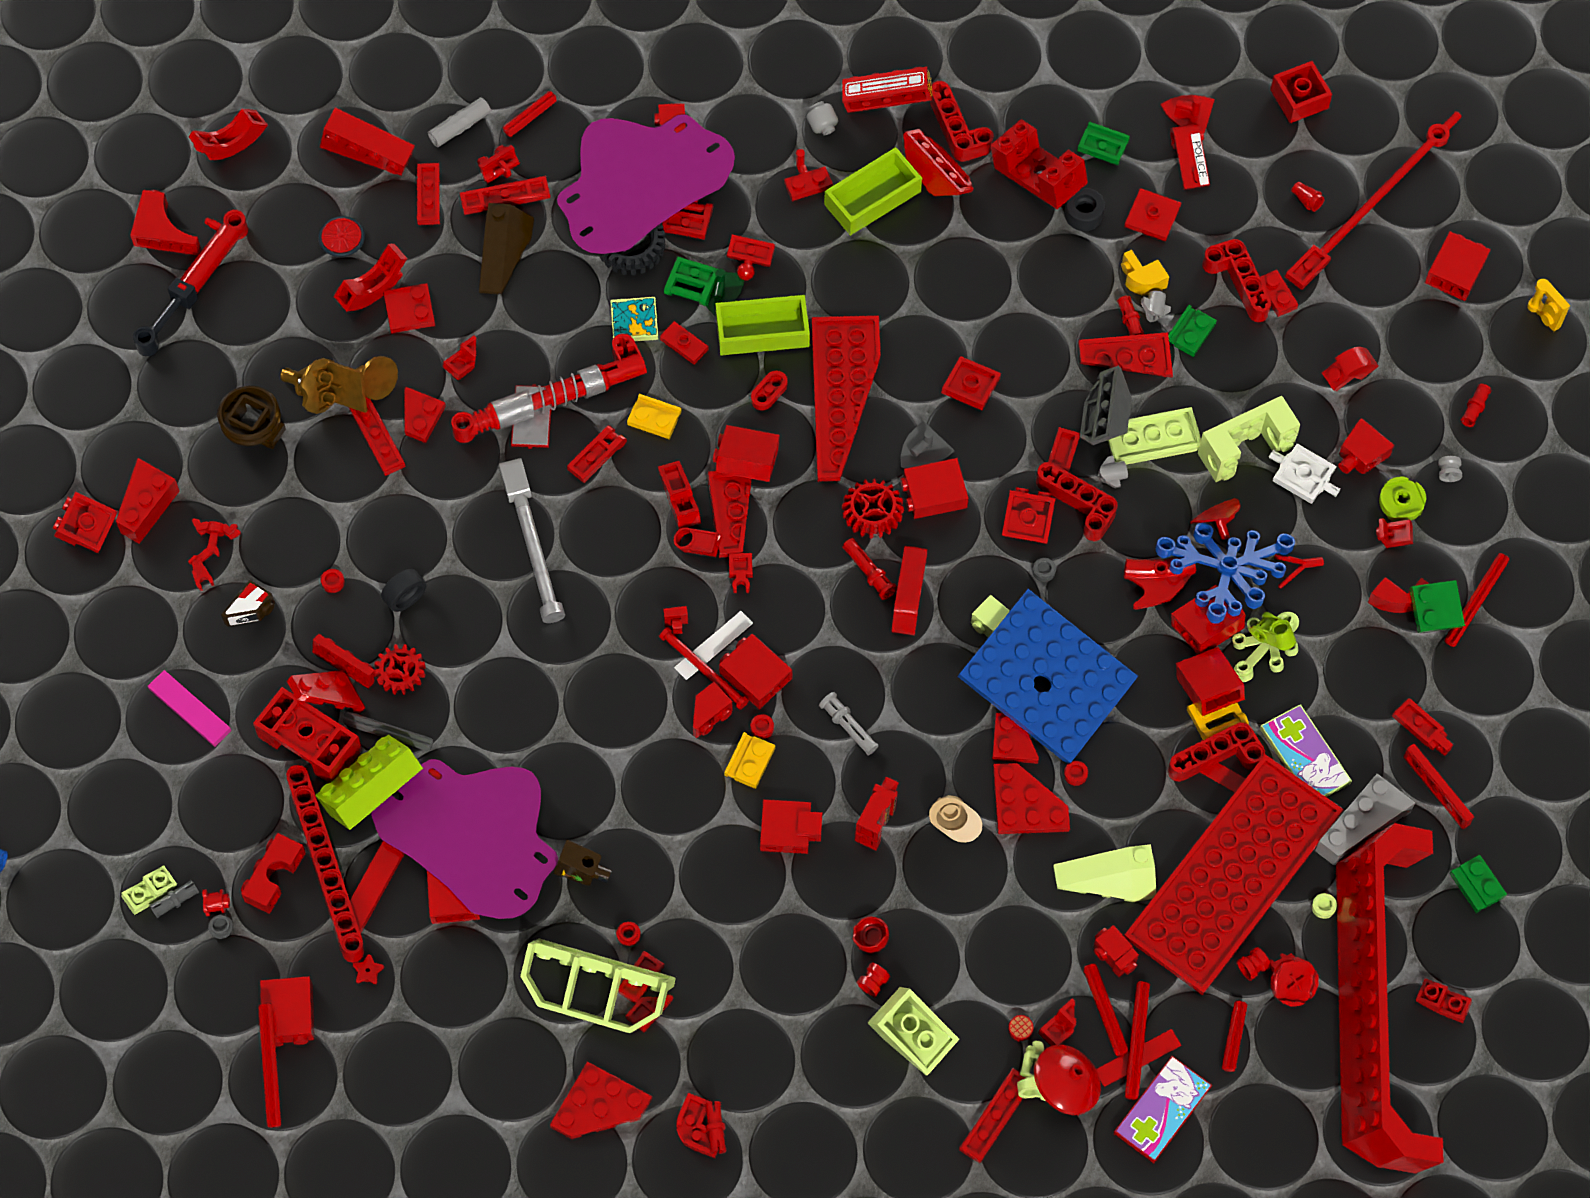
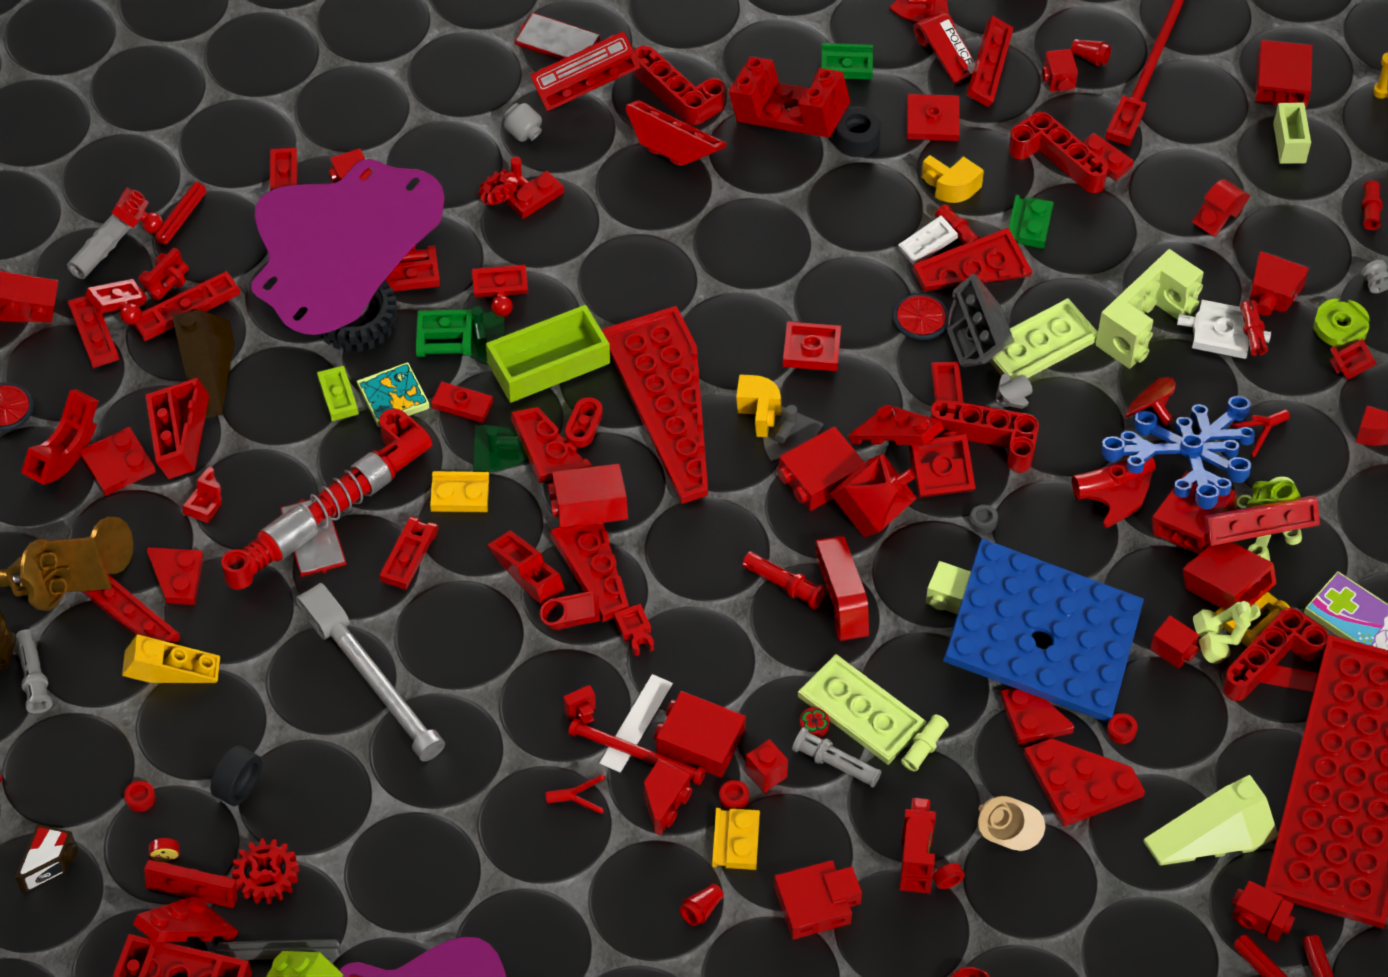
camera: 20 degrees left, 10 degrees down
lime piece [824,147,922,236] -> none
red gear [842,478,904,539] -> none
light grey piece [1141,291,1171,322] -> none
none -> light grey pin [15,629,53,714]
none -> red plate [85,279,147,325]
none -> red plate [111,187,163,234]
none -> yellow slope [122,634,220,683]
none -> red wedge [145,378,210,479]
none -> tile [148,838,180,862]
none -> red plate [270,148,298,191]
none -> lime plate [317,366,359,421]
none -> dark green shield [473,425,528,472]
none -> red gear [477,169,518,205]
none -> red wing [511,407,593,483]
none -> flat silver piece [515,13,600,60]
none -> red plant [546,774,605,814]
none -> red cone [679,884,724,926]
none -> yellow brick [736,375,782,437]
none -> red brick [745,739,788,793]
none -> yellowish green tile [798,654,926,765]
none -> tile [800,708,830,738]
none -> red piece [830,454,917,537]
none -> red wing [848,405,944,445]
none -> red wheel [893,293,949,340]
none -> white plate [898,216,958,264]
none -> yellowish green pin [901,714,949,772]
none -> red tile [932,863,965,889]
none -> red plate [967,16,1014,107]
none -> red brick [1042,49,1078,92]
none -> red brick [1150,616,1199,669]
none -> yellowish green piece [1193,601,1260,664]
none -> red tile [1205,495,1320,546]
none -> red pin [1240,300,1268,356]
none -> yellowish green brick [1273,103,1311,164]

